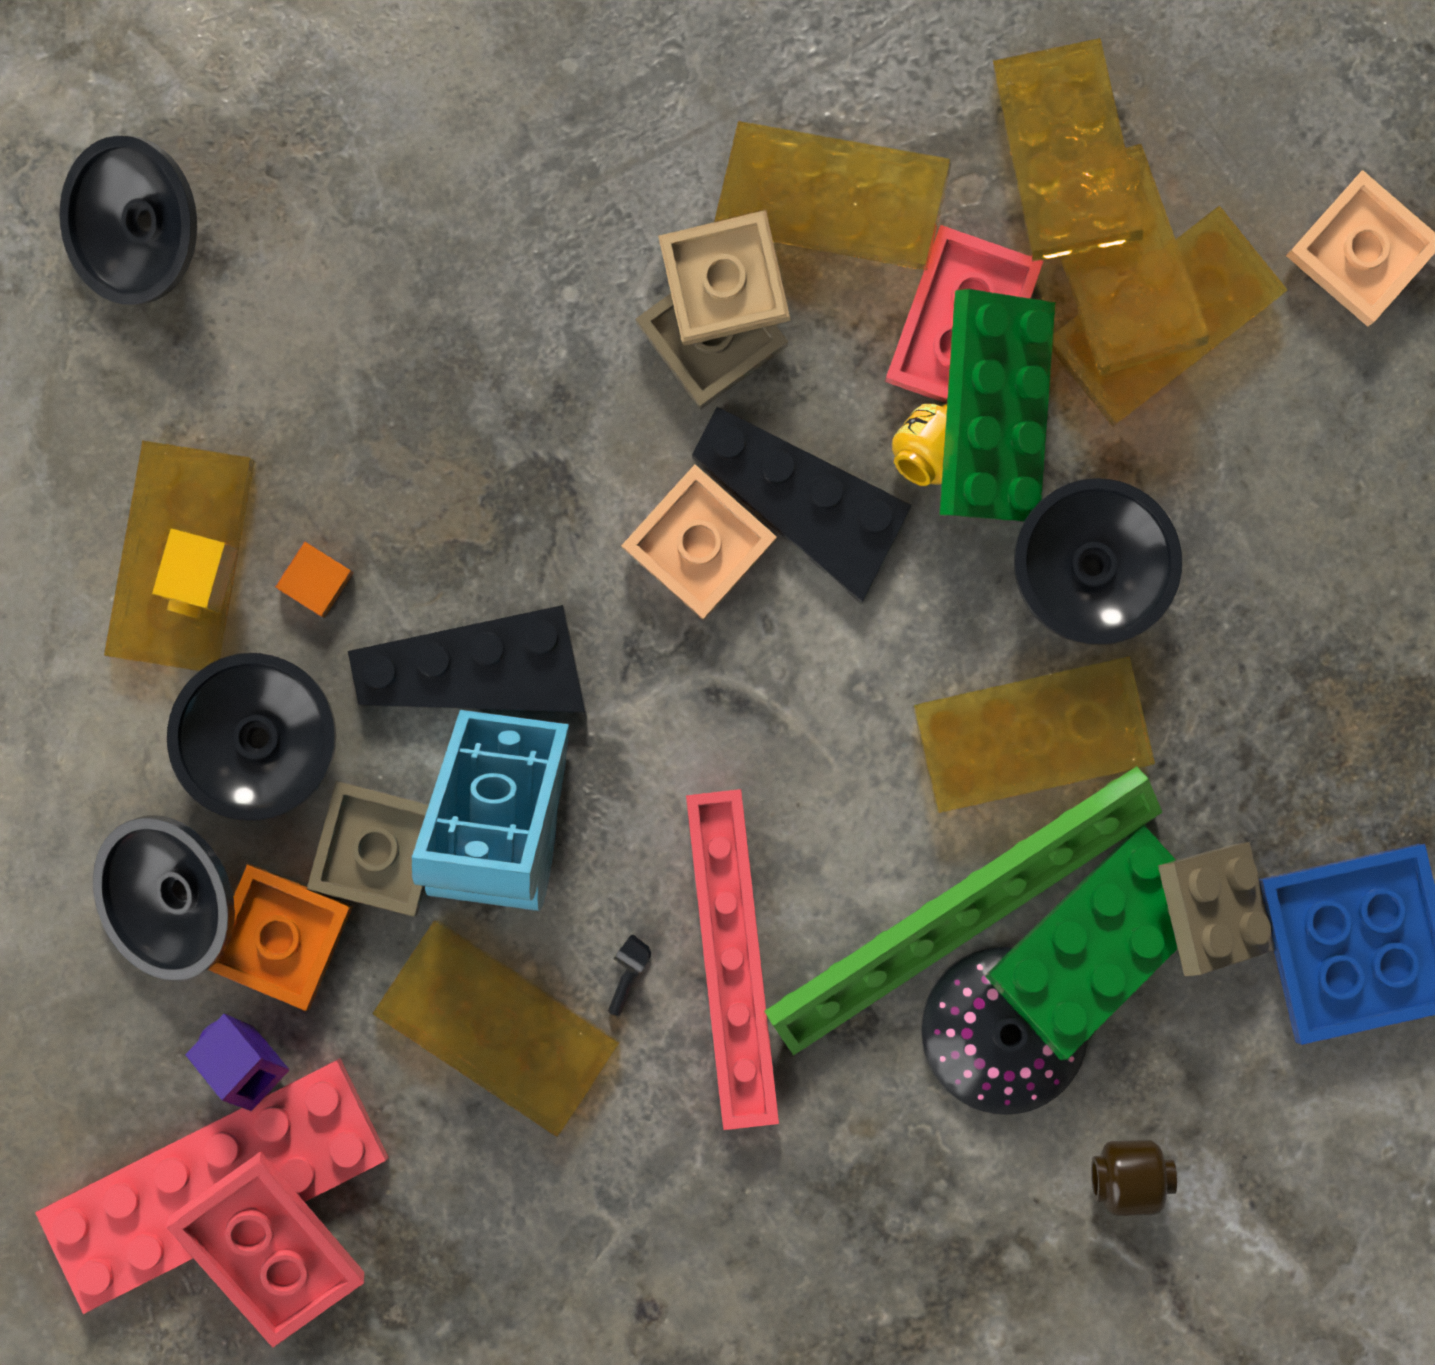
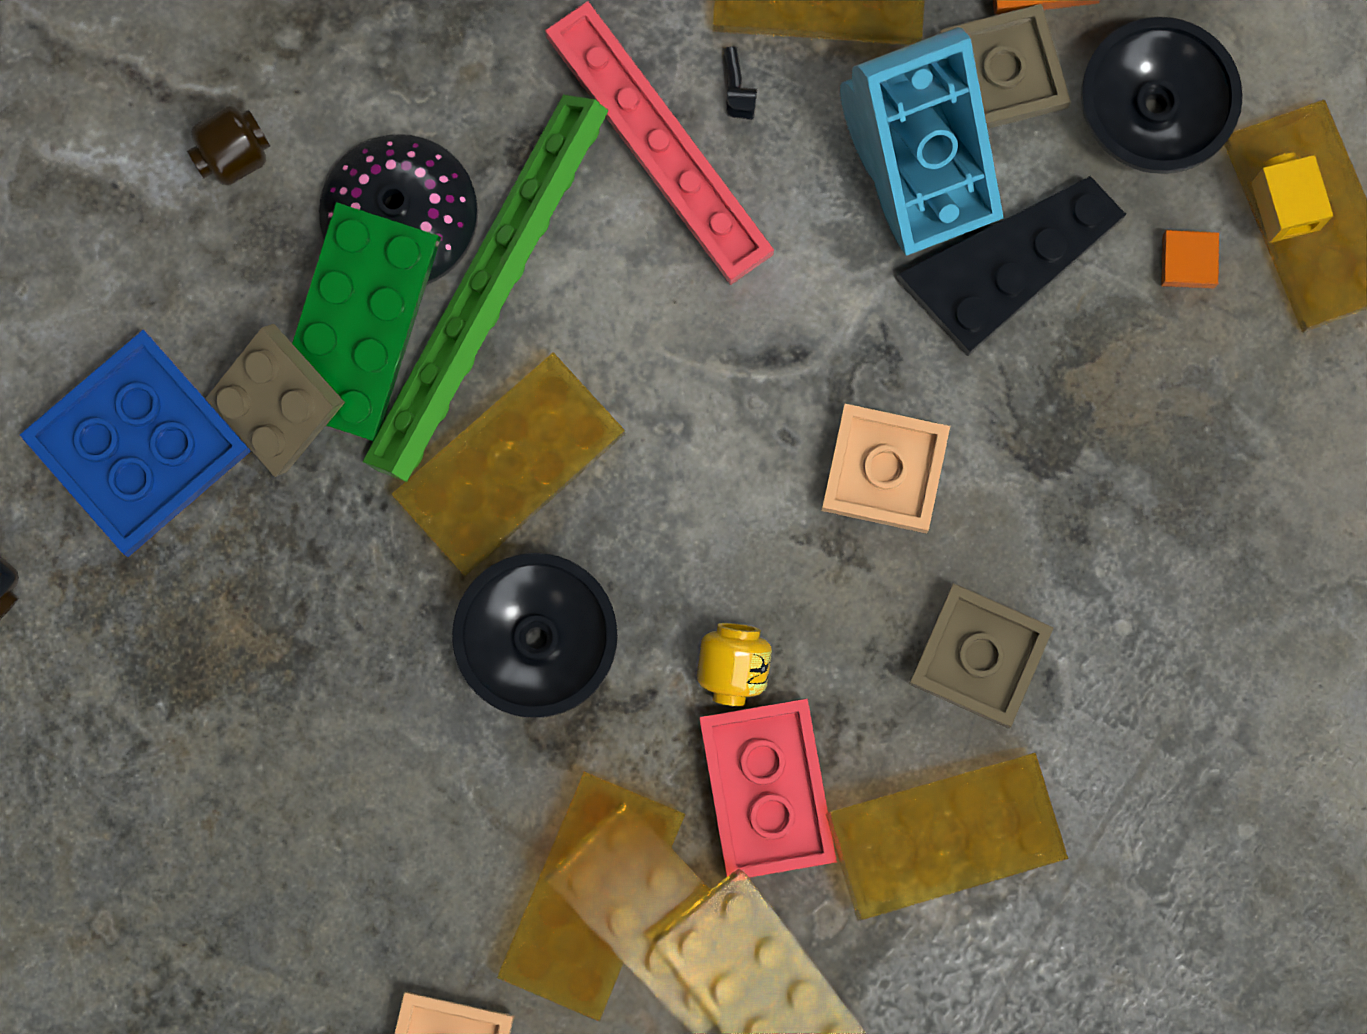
camera: 150 degrees right, 5 degrees down
tan tile [658,210,791,346] -> none
black wing [692,407,912,604] -> none
green plate [939,289,1056,522] -> none

